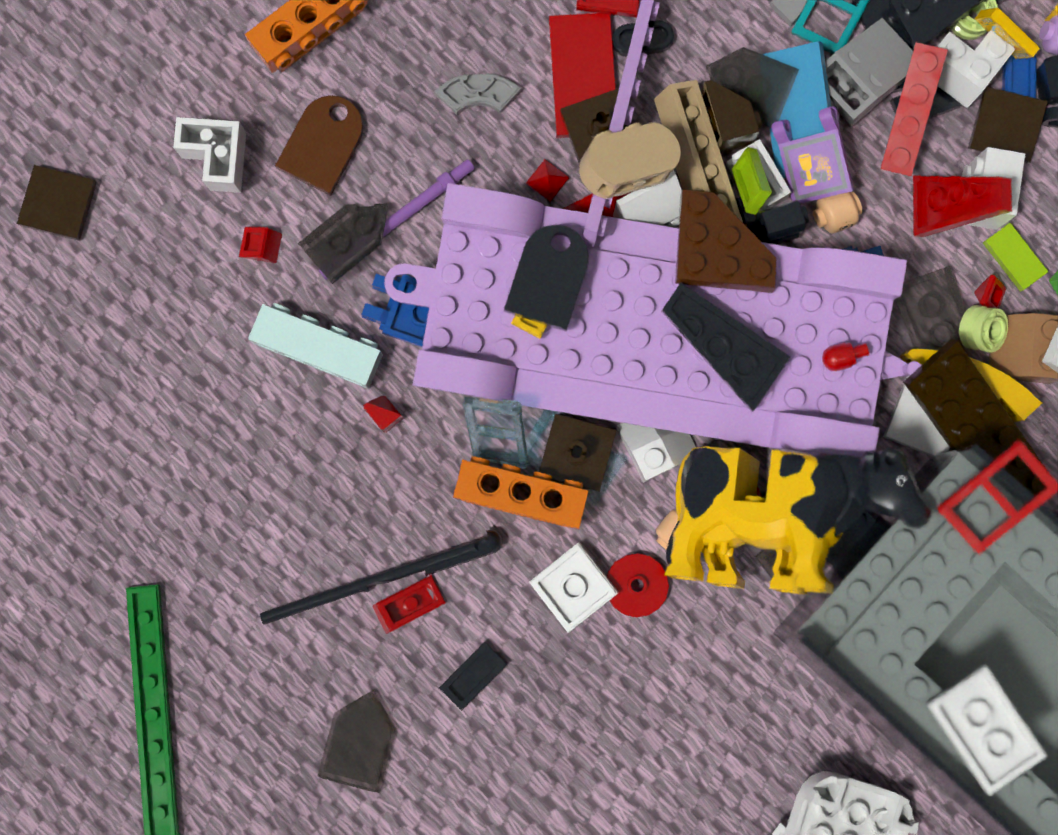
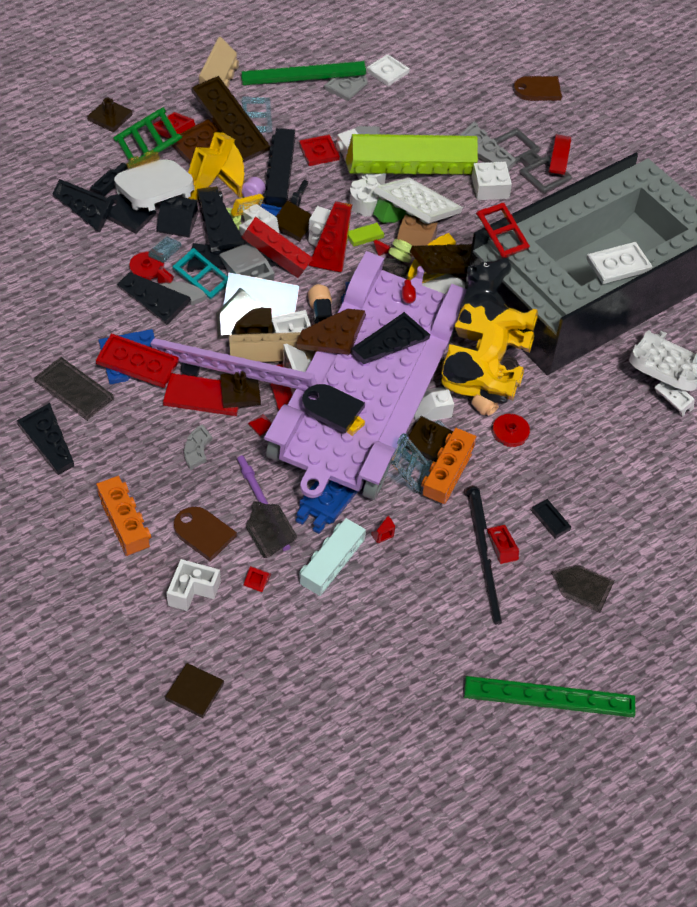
camera: 80 degrees left, 30 degrees down
white tile [529,542,619,633] -> none
tan brick [579,122,681,199] -> none
lime tile [732,147,772,215] -> none
medium lavender flag [771,106,854,204] -> none

